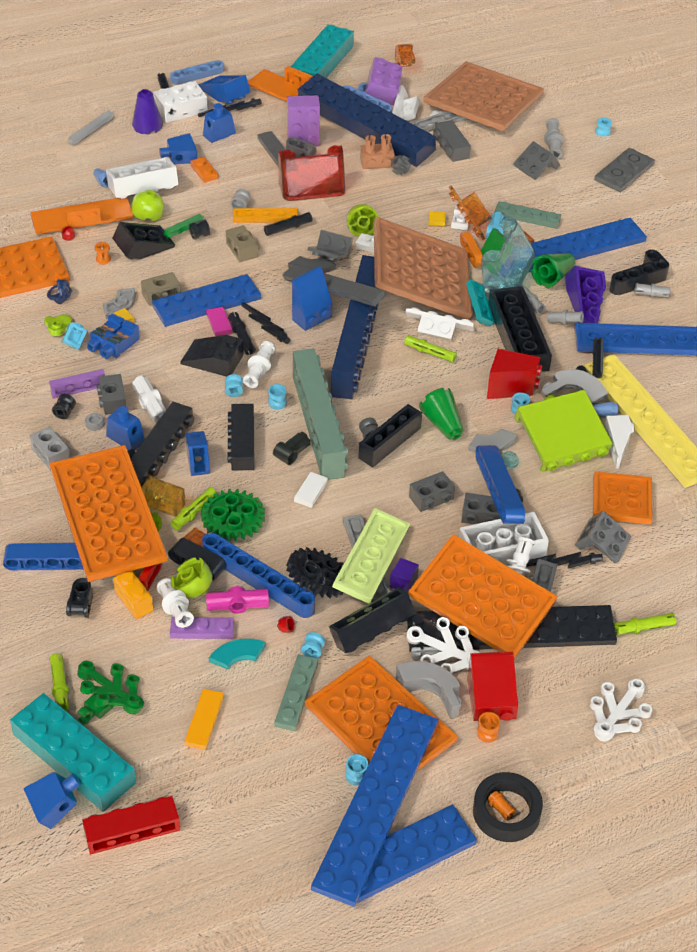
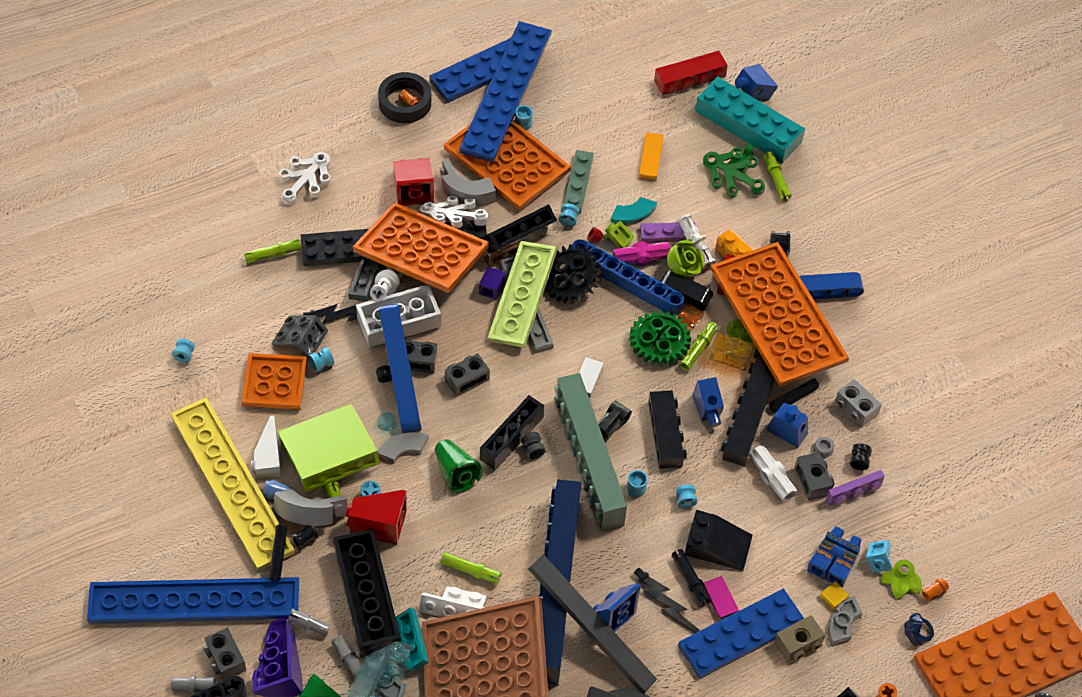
camera: 175 degrees right, 10 degrees up
white piece [243,341,275,388] -> none
orange wheel [477,712,500,743] -> none
none -> dark grey brick [203,627,247,681]
none -> medium azure wheel [309,347,335,372]
none -> lime bracket [602,221,635,248]
none -> orange pin [922,578,949,602]

